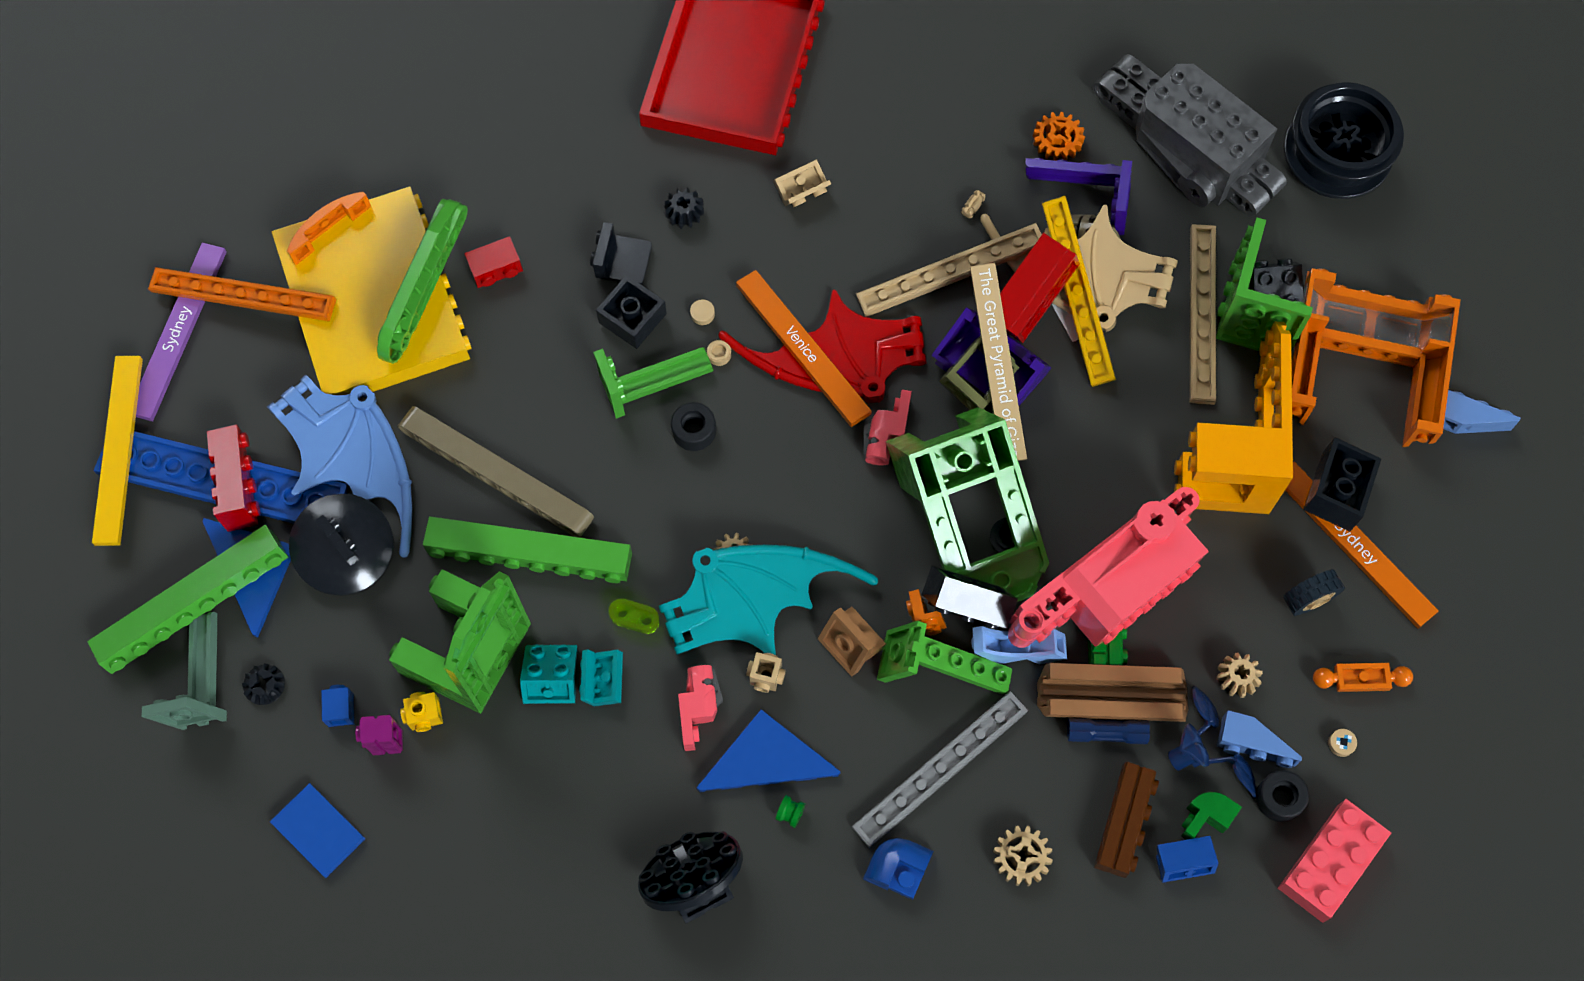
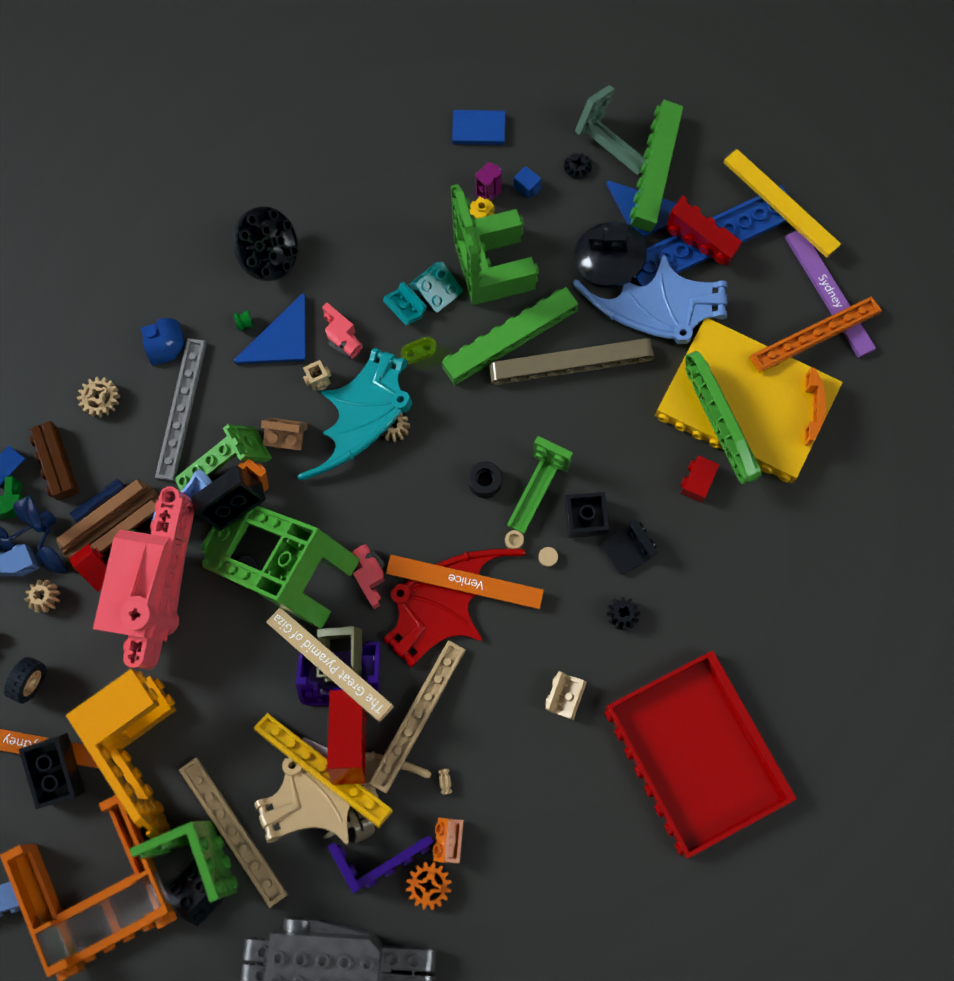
camera: 140 degrees right, 5 degrees up
none -> red brick [69,544,108,592]
none -> orange bracket [433,817,464,863]

